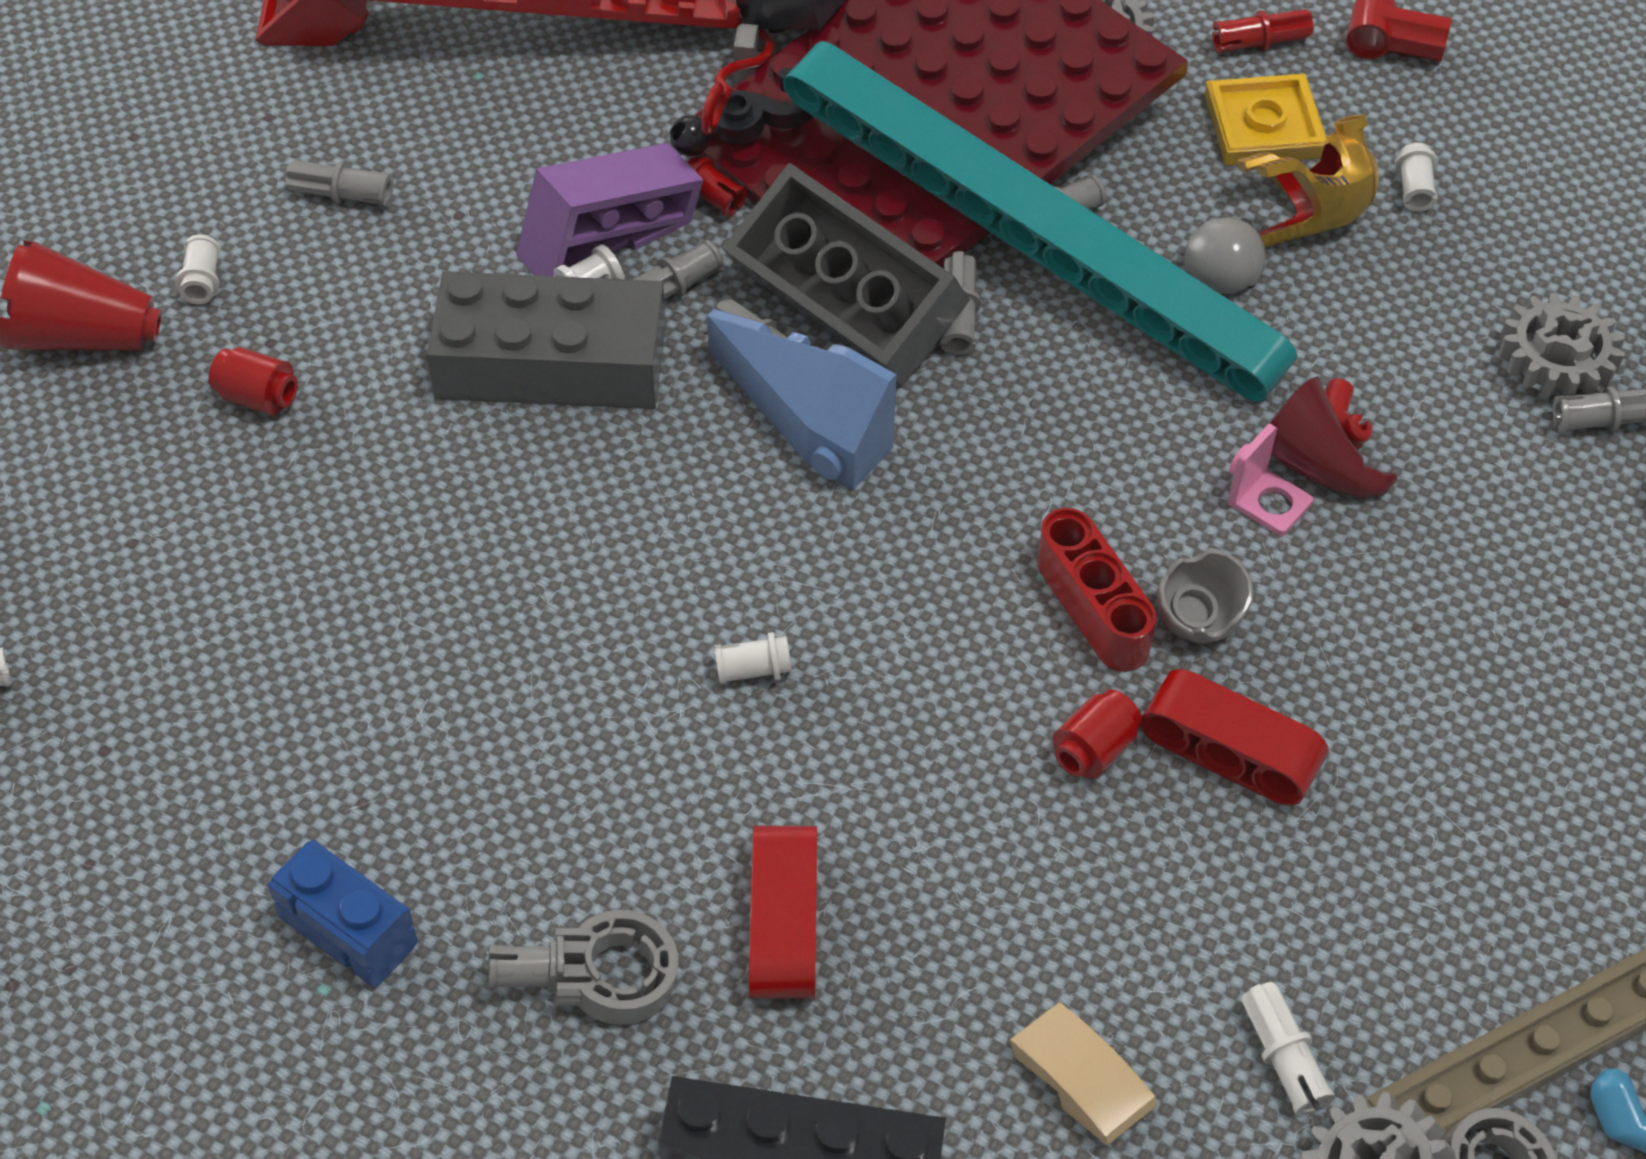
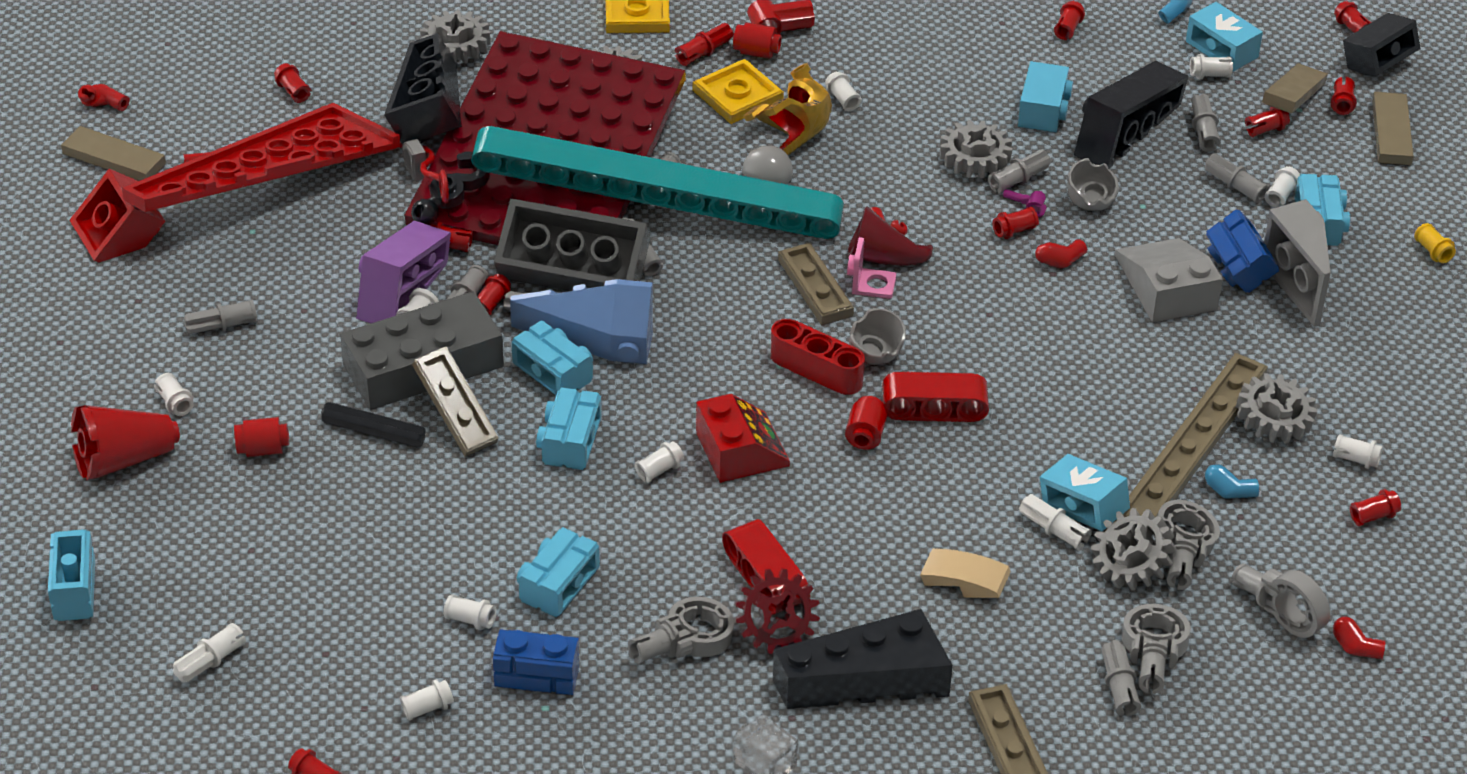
camera: 30 degrees left, 10 degrees down
none -> black axle [321,402,426,448]
none -> white pin [400,679,454,721]
none -> tile [412,346,499,457]
none -> white pin [443,594,497,630]
none -> red pin [477,274,511,315]
none -> medium azure brick [512,320,593,395]
none -> medium azure brick [517,527,600,618]
none -> medium azure brick [536,387,602,470]
none -> red slope [696,394,790,483]
none -> red brick [733,22,782,59]
none -> dark red gear [734,568,820,654]
none -> dark tan tile [778,243,854,326]
none -> red pin [992,207,1039,239]
none -> magenta hand [1003,189,1047,218]
none -> red arm [1035,239,1088,269]
none -> medium azure brick [1040,454,1130,531]

